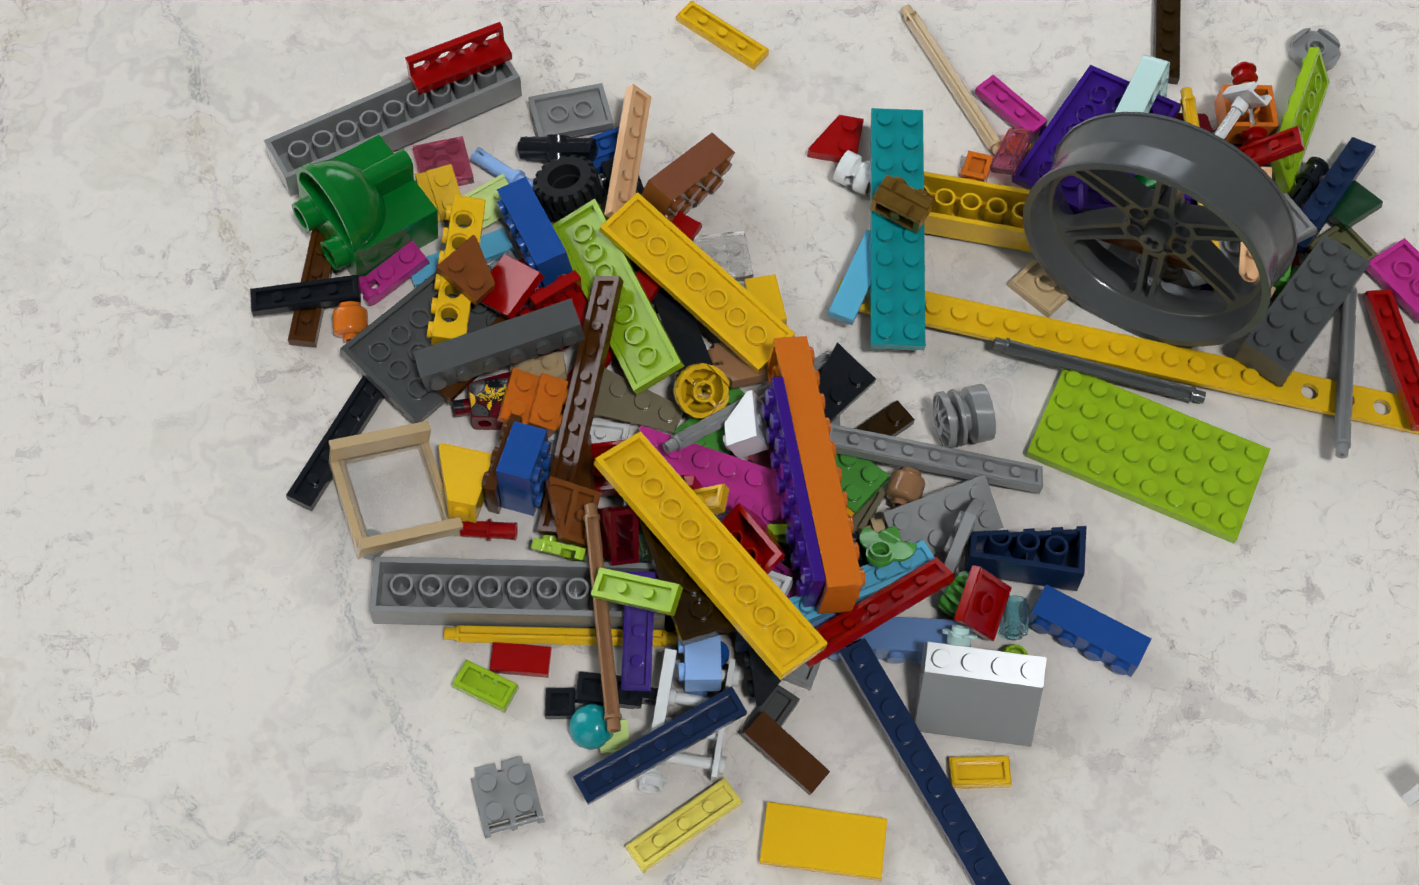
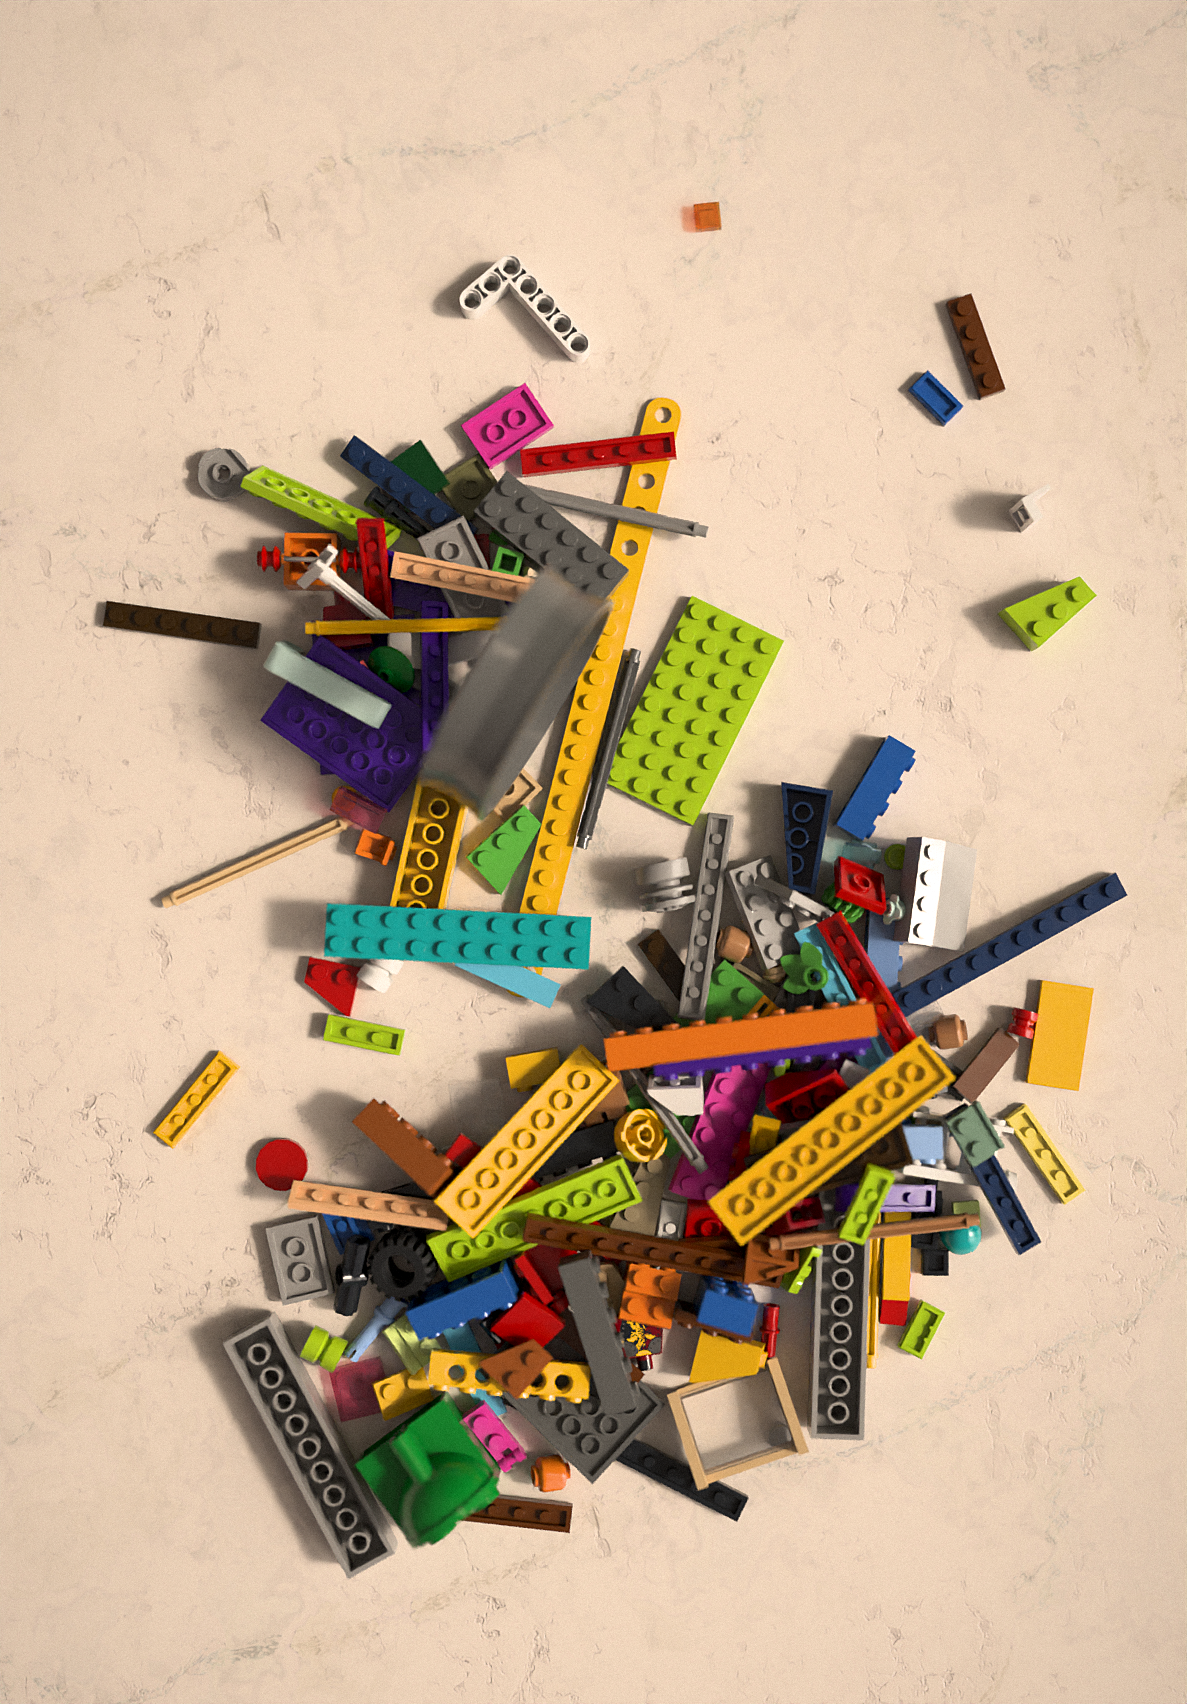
camera: 90 degrees left, 25 degrees up
black tile [250,275,361,316] -> none
red fence [405,22,512,95] -> none
light grey plate [471,756,545,839] -> none
pearl gold brick [870,175,934,234] -> none
yellow tile [948,756,1012,789] -> none
dark pink plate [974,75,1048,139] -> none
none -> red tile [256,1138,309,1191]
none -> lime wheel [300,1325,348,1373]
none -> lime plate [323,1014,406,1056]
none -> bright green wing [466,804,542,895]
none -> yellow tile [882,1212,911,1301]
none -> clear brick [905,1000,944,1033]
none -> medium nougat head [928,1014,968,1050]
none -> sand green plate [944,1100,1005,1168]
none -> lime wedge [997,576,1097,652]
none -> red wheel [1007,1007,1039,1039]

